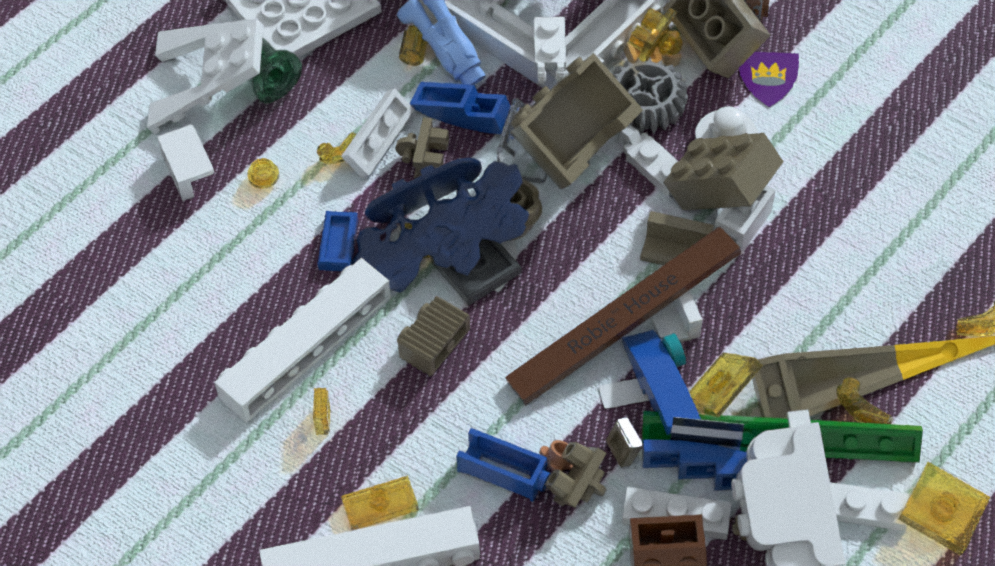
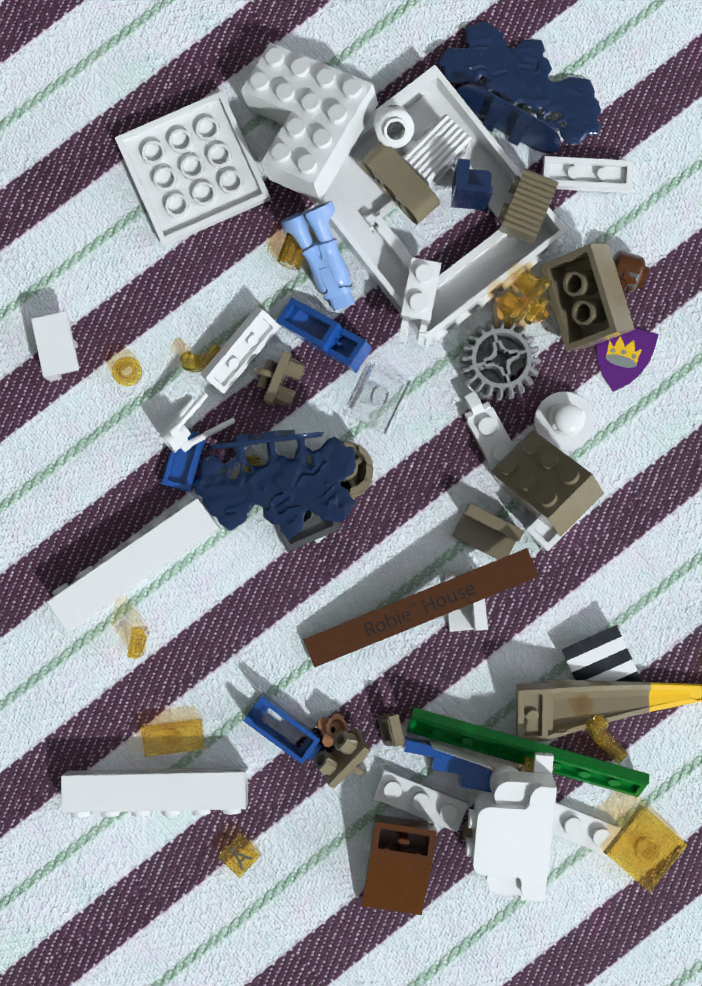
camera: 10 degrees right, 30 degrees up
white wing [147,18,263,134] -> none
clear green piece [248,38,302,103] -> none
dark tan brick [397,296,470,376] -> none
dark tan cylinder [509,53,643,189] -> none
white sticker [599,379,649,409] -> none
blue slope [622,330,701,435] -> none
teal tile [661,333,686,368] -> none
clear yellow plate [689,352,763,417] -> none
none -> white plant [159,392,235,453]
none -> sticker [561,625,642,682]

